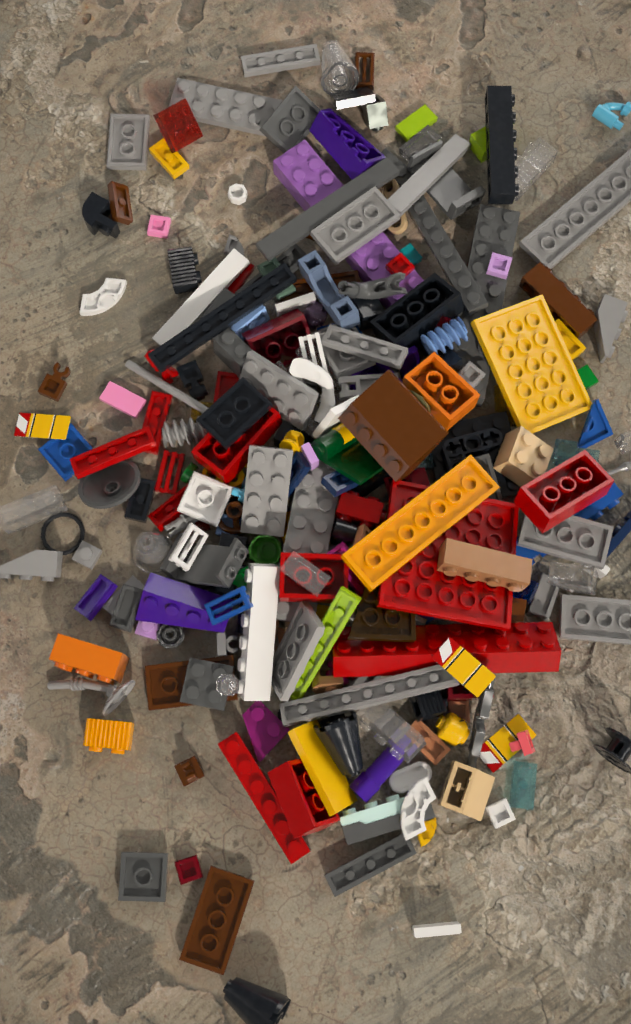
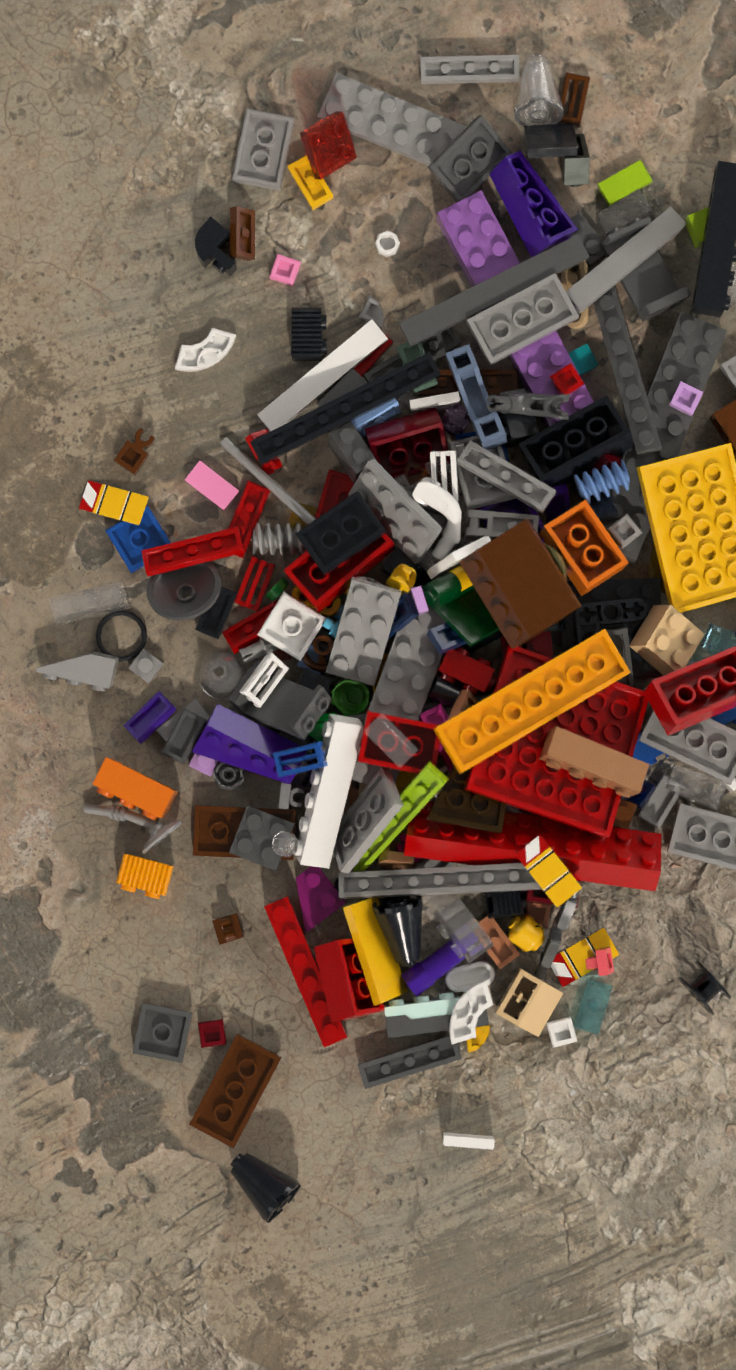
camera: 10 degrees right, 10 degrees up
black plate [176,360,208,401] -> none

